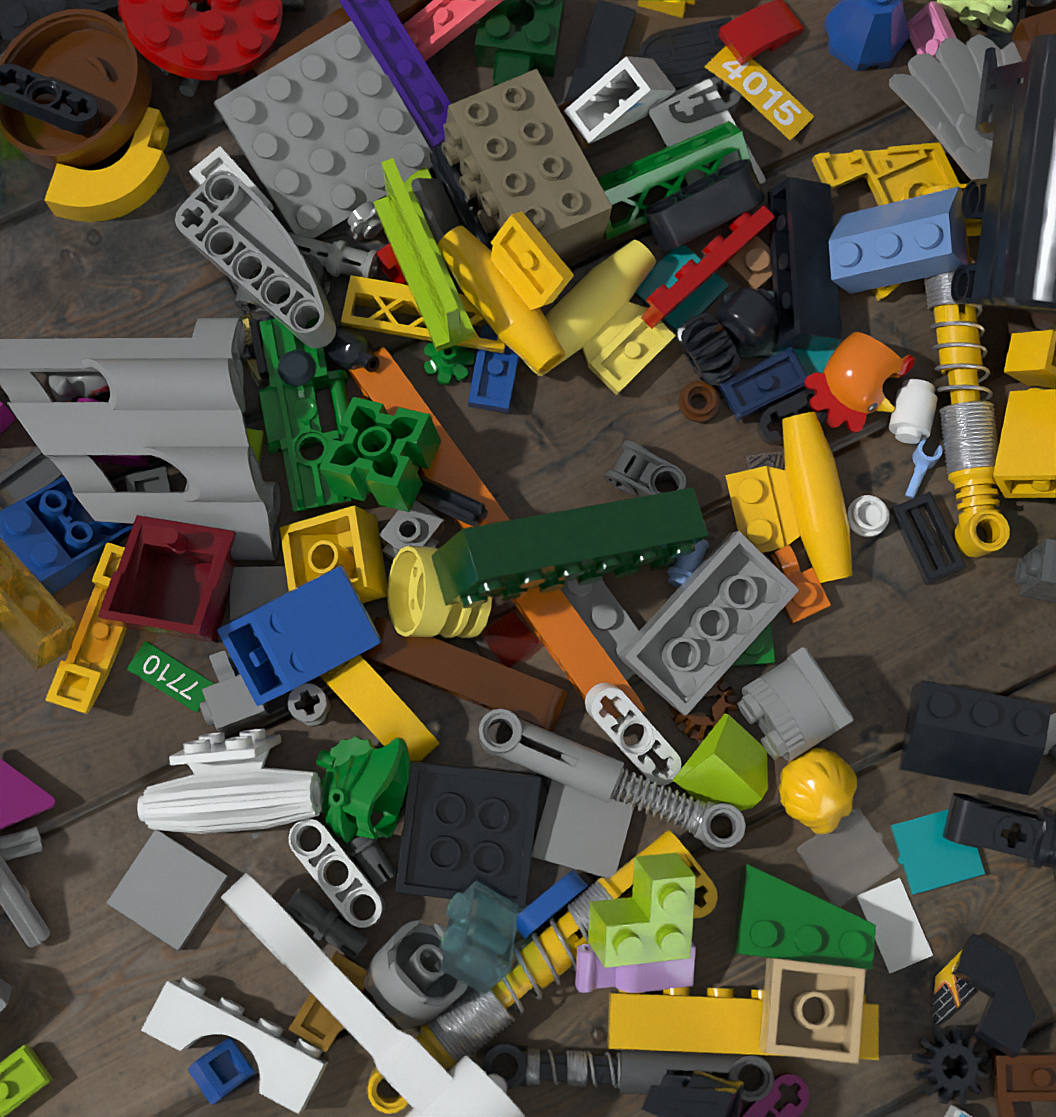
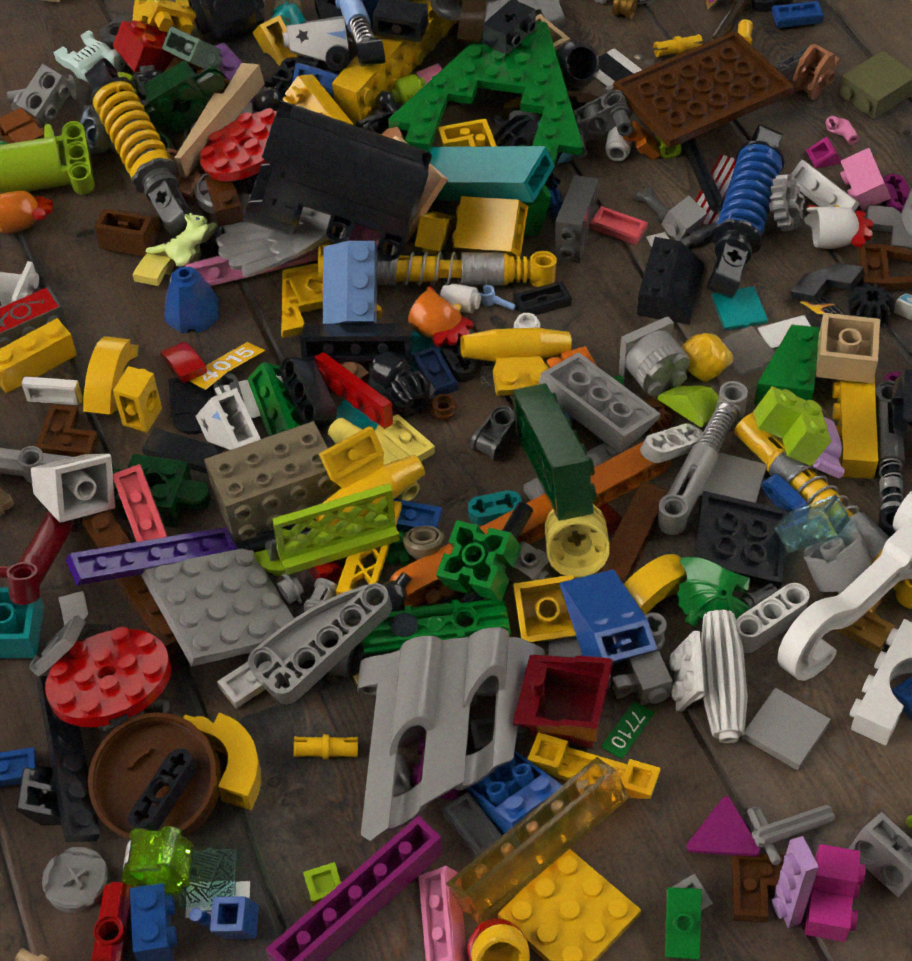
camera: 85 degrees left, 25 degrees down
none -> yellow pin [294,734,358,760]
none -> dark tan brick [403,526,444,560]
none -> teal beam [468,490,522,525]

